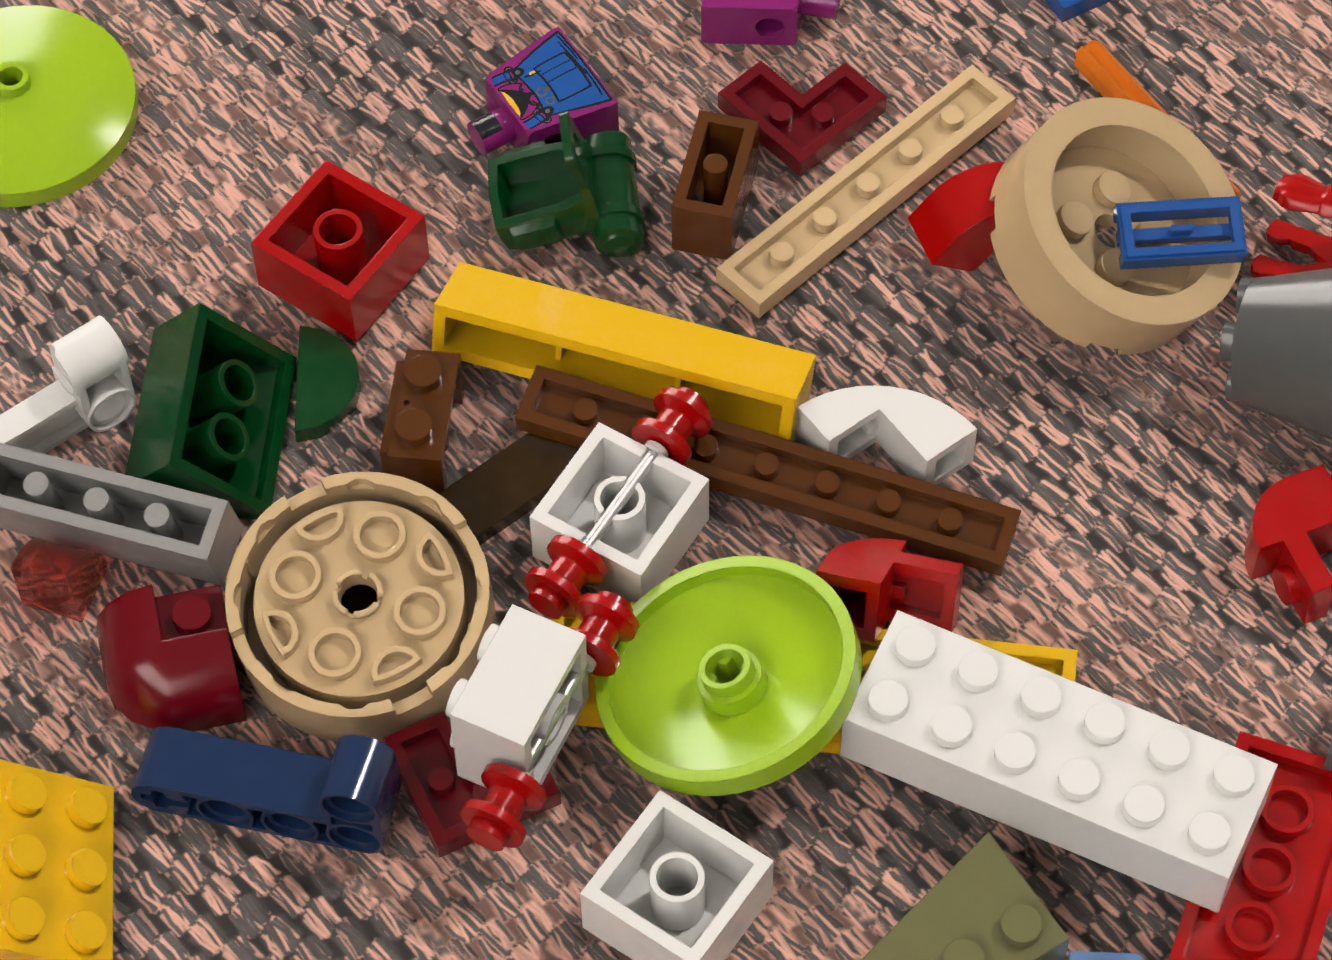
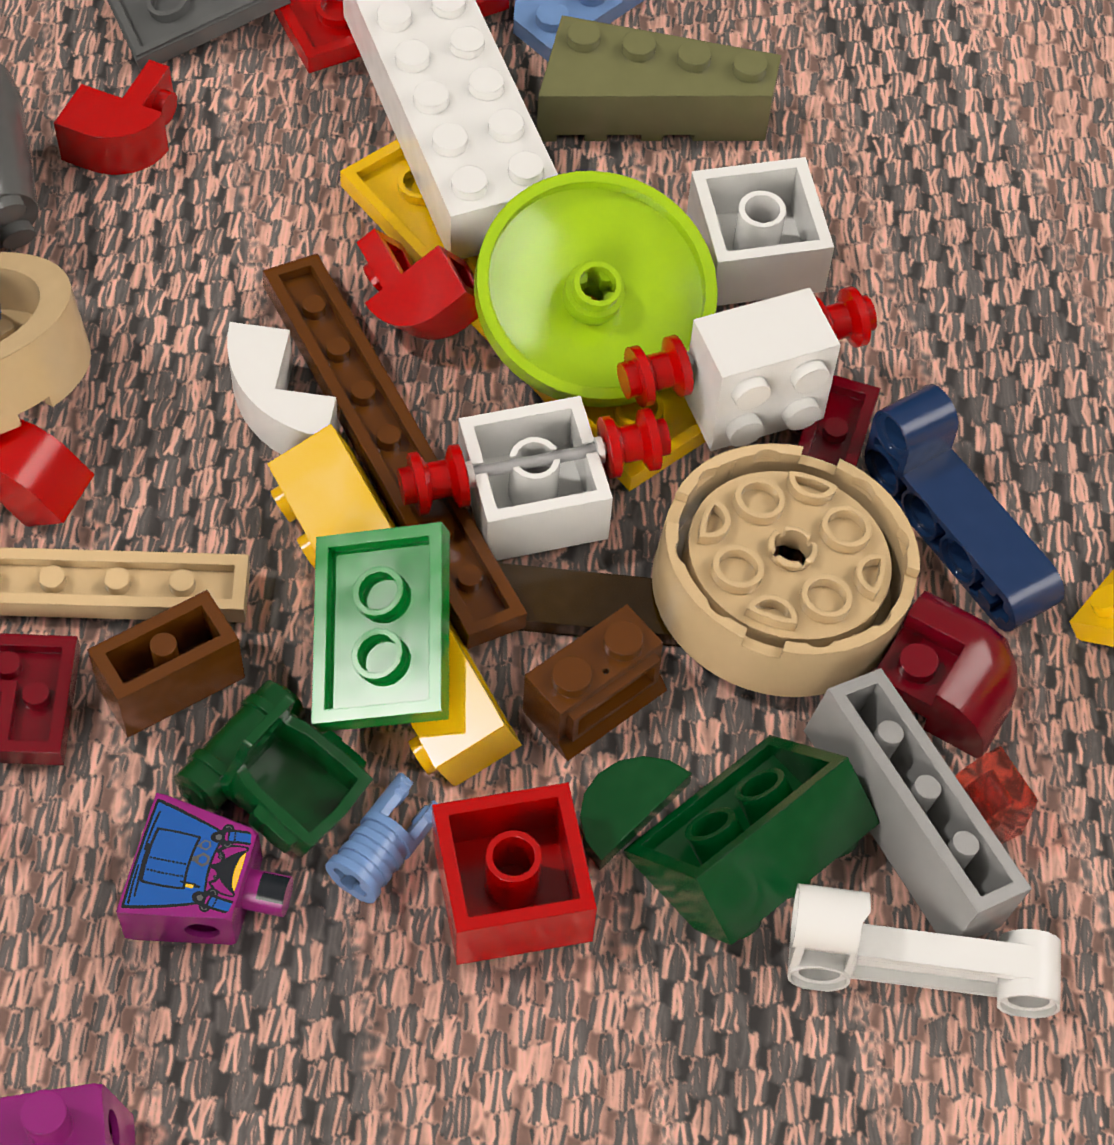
camera: 140 degrees left, 0 degrees up
none -> plate [311,522,450,732]
none -> medium blue hinge [325,772,438,903]

